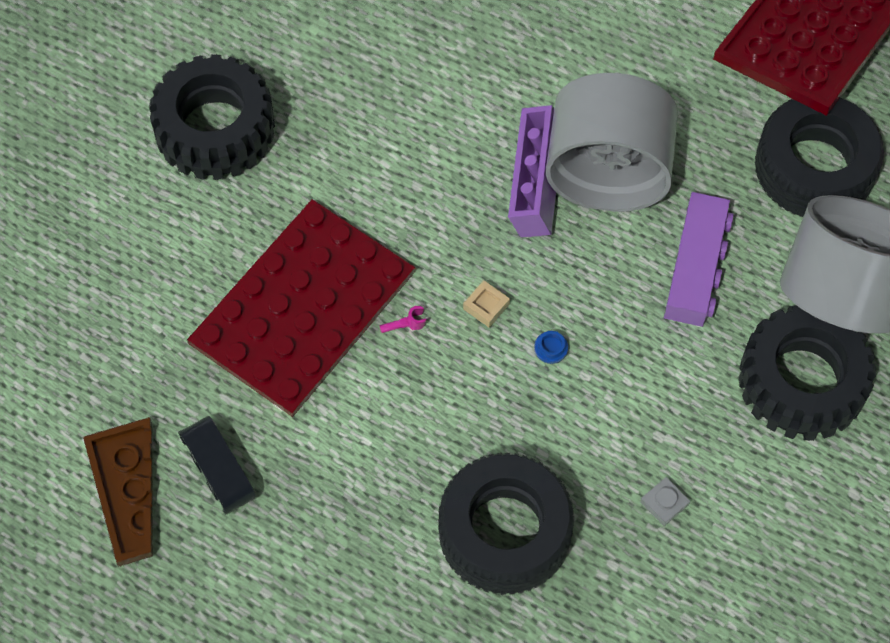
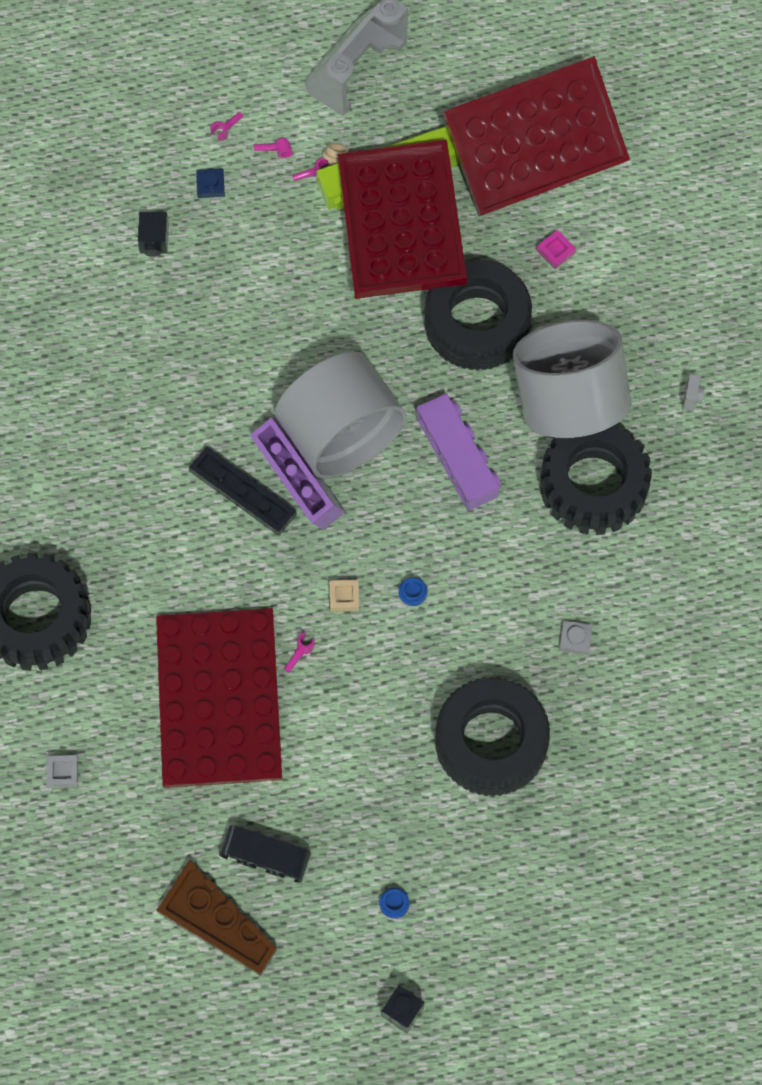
camera: 40 degrees left, 5 degrees up
none -> light grey plate [46,755,78,788]
none -> black plate [189,446,297,536]
none -> blue plate [379,888,410,919]

